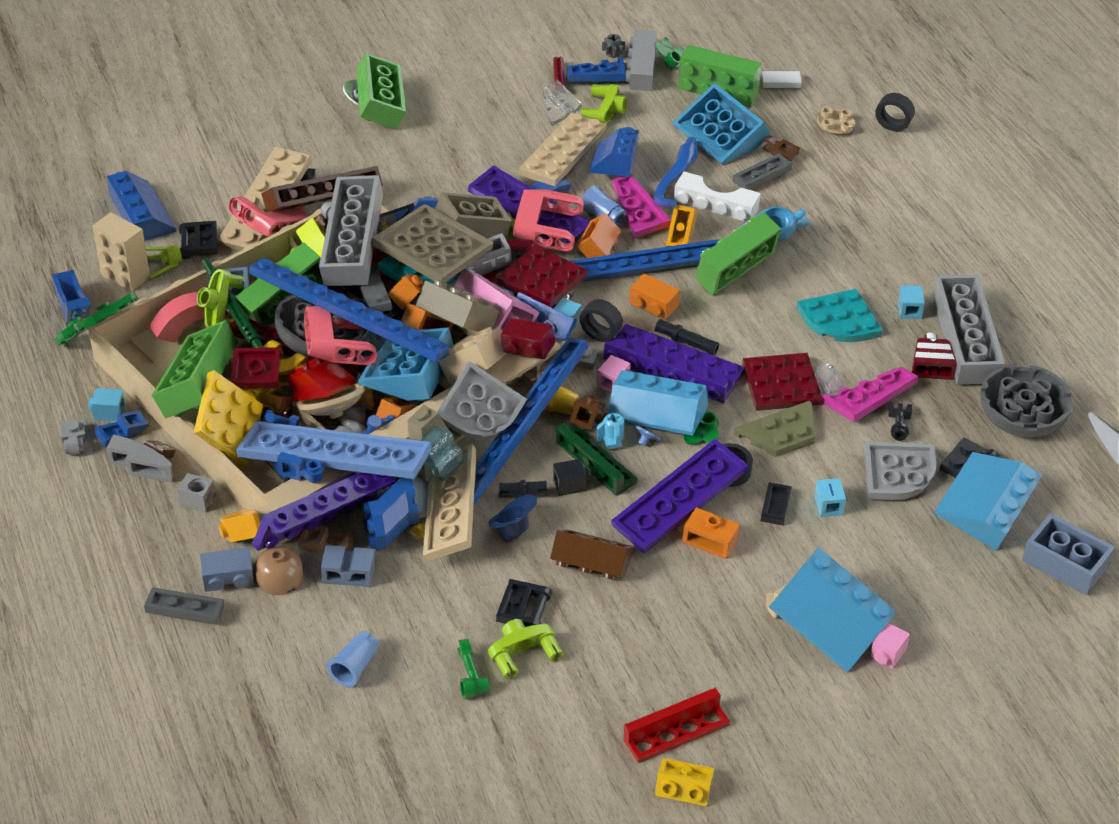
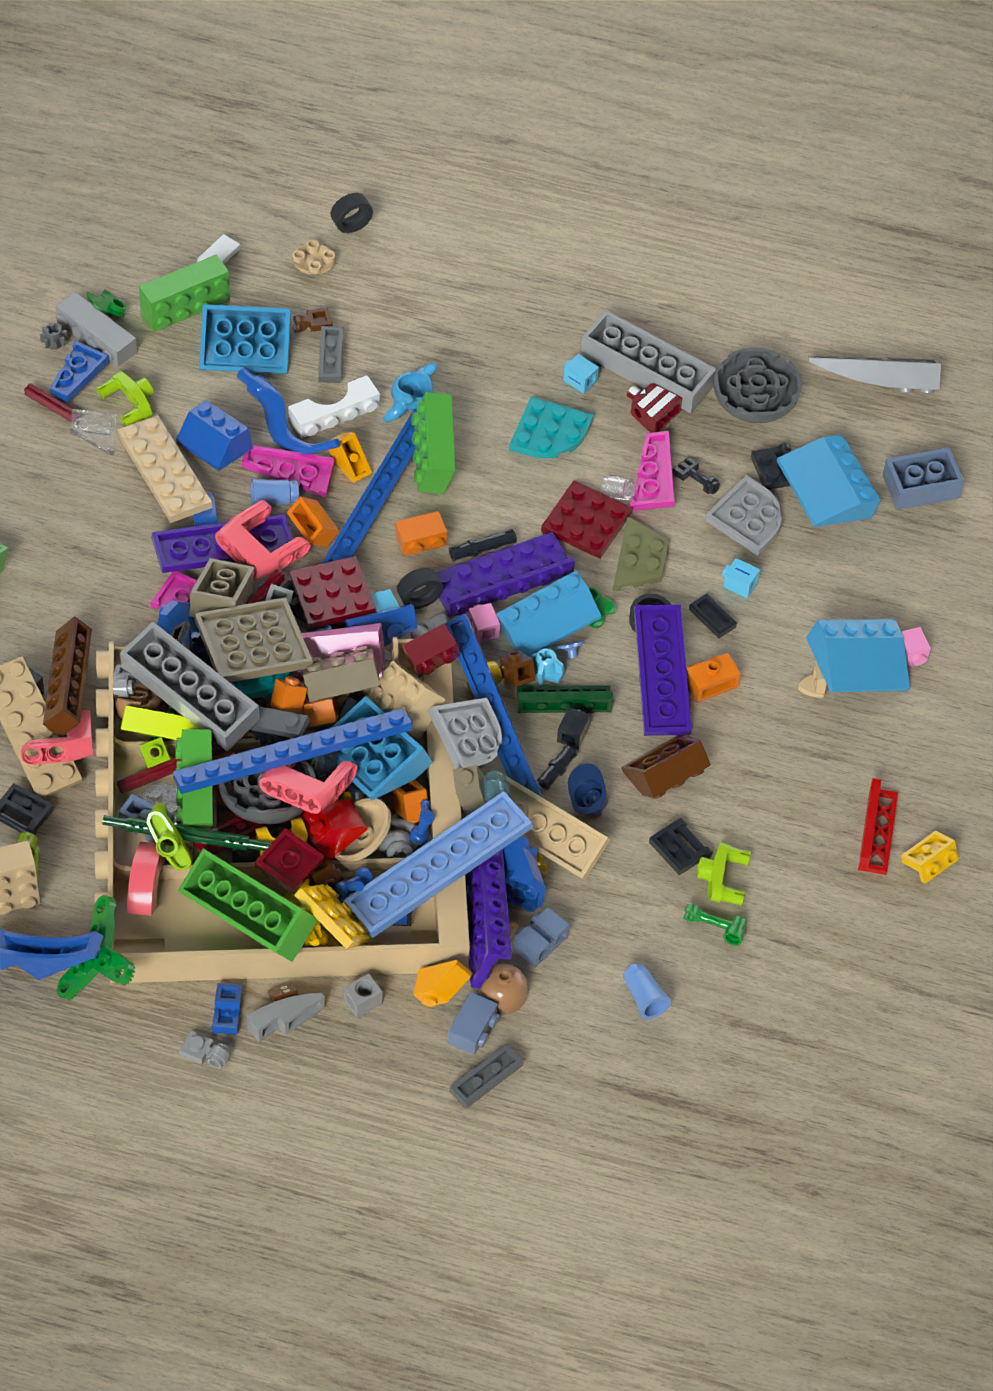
camera: 55 degrees left, 10 degrees up
medium azure brick [89,388,126,422] -> none
blue plate [277,452,324,483] -> none

